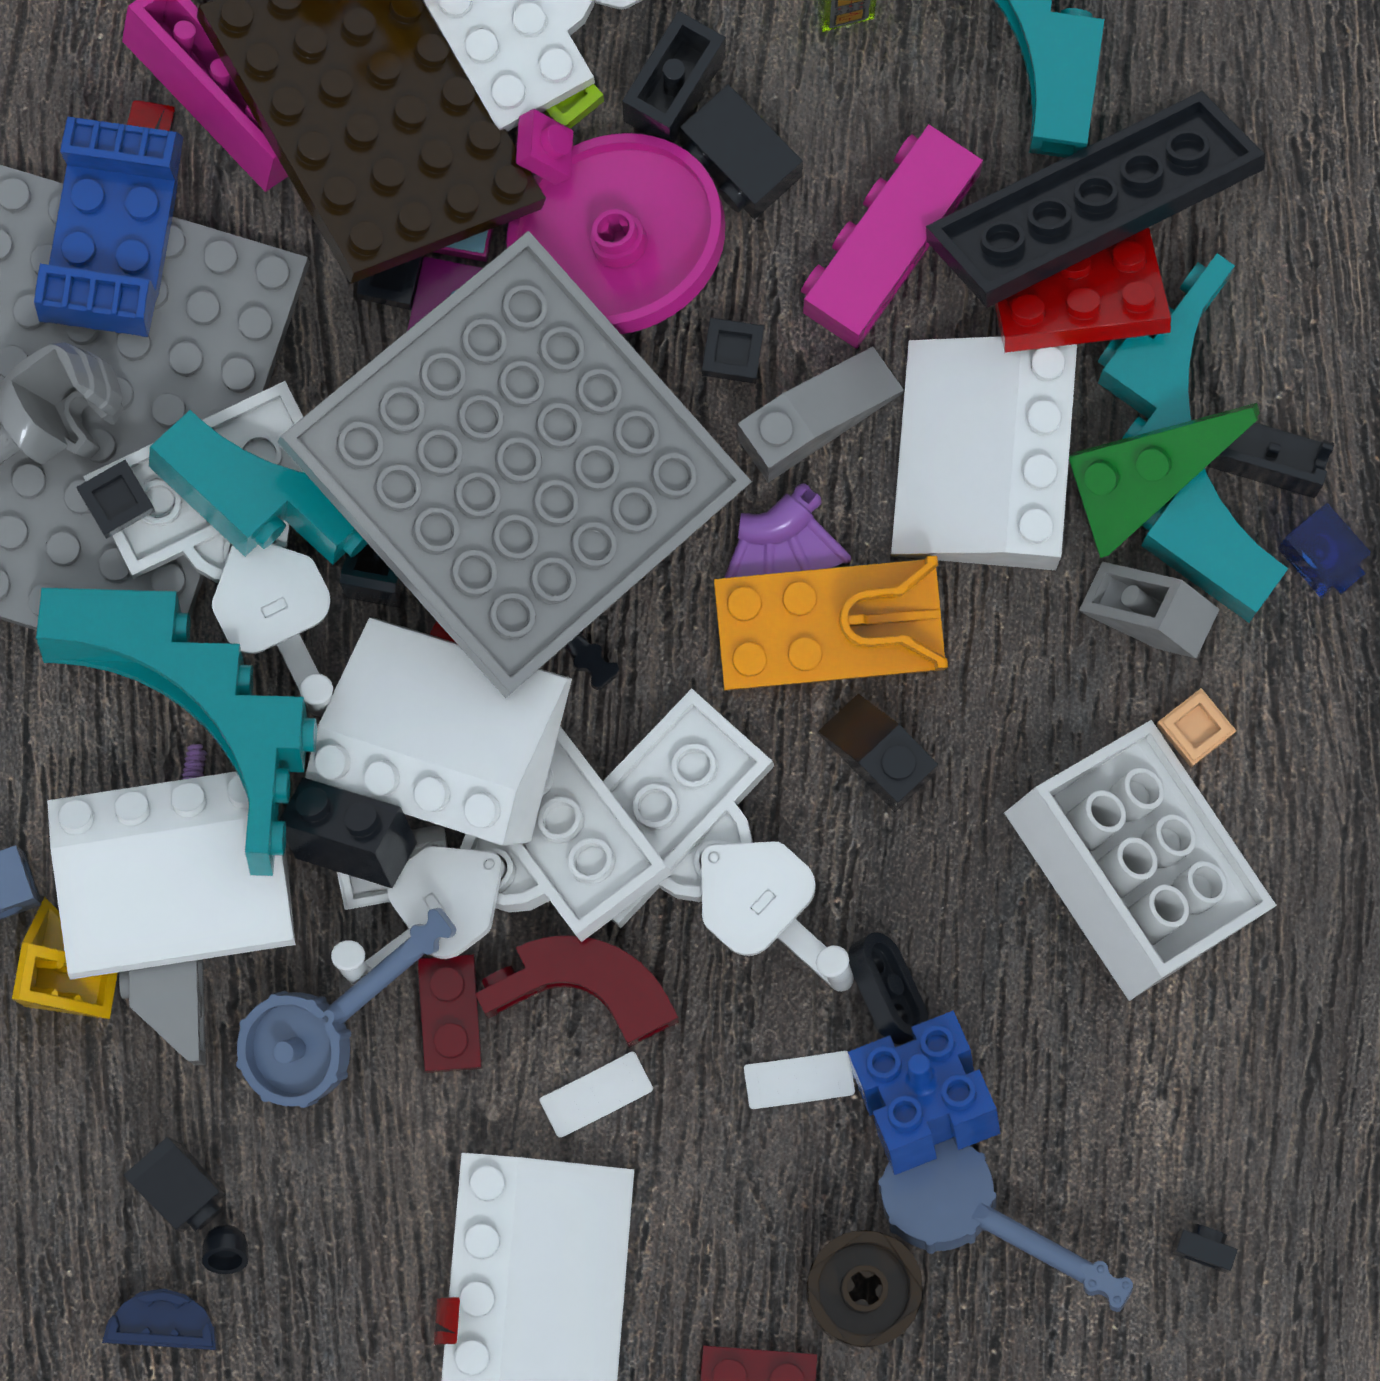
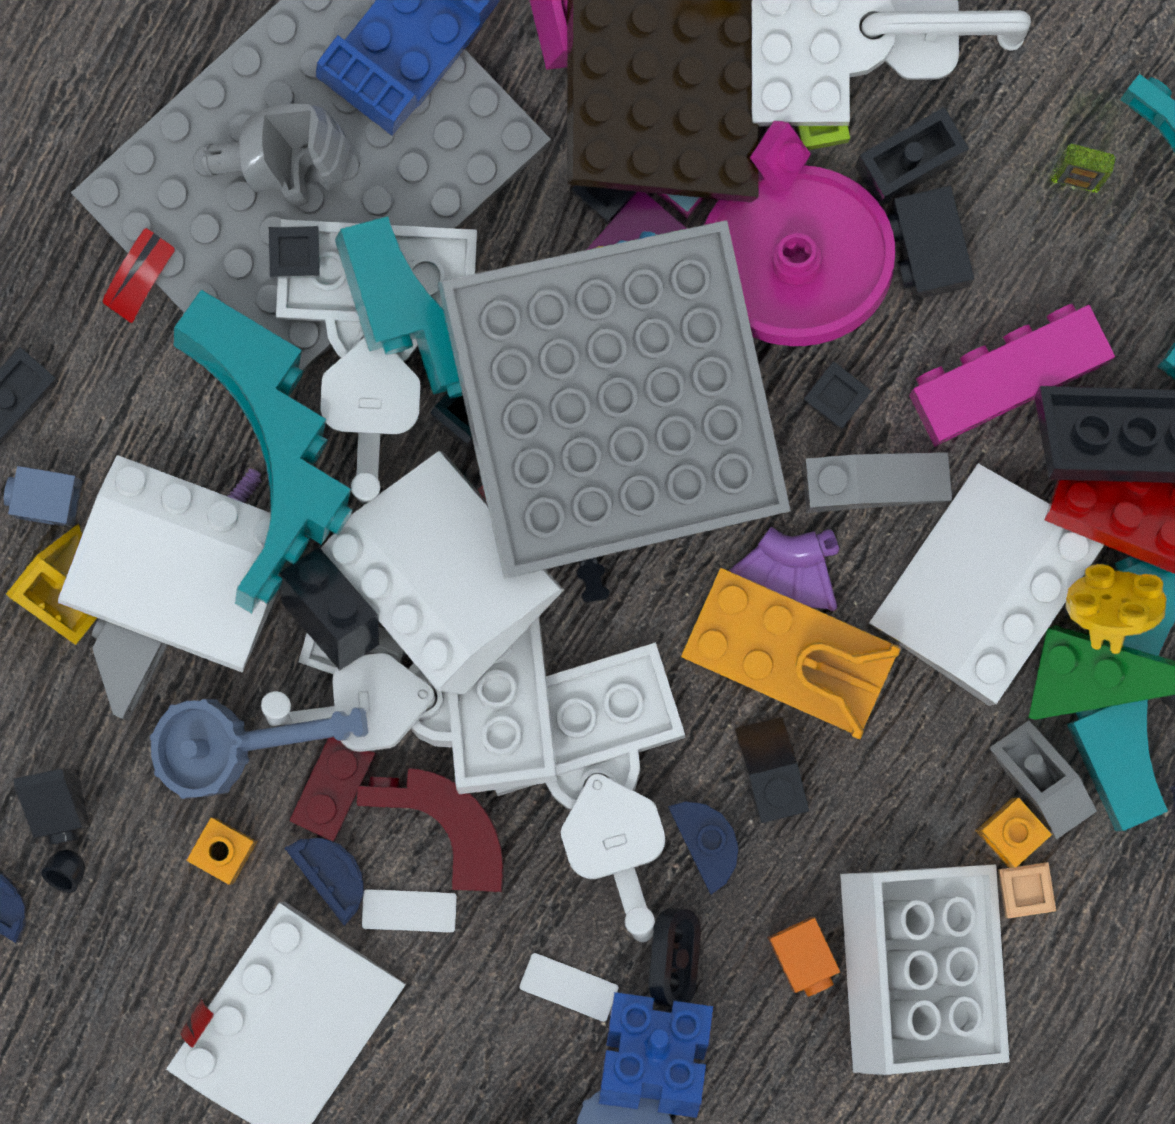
camera: 30 degrees right, 5 degrees up
none -> light orange plate [186,817,258,885]
none -> dark blue plate [284,838,364,926]
none -> dark blue plate [667,801,738,895]
none -> orange brick [767,917,840,997]
none -> light orange brick [975,798,1052,868]
none -> yellow plate [1066,564,1167,654]

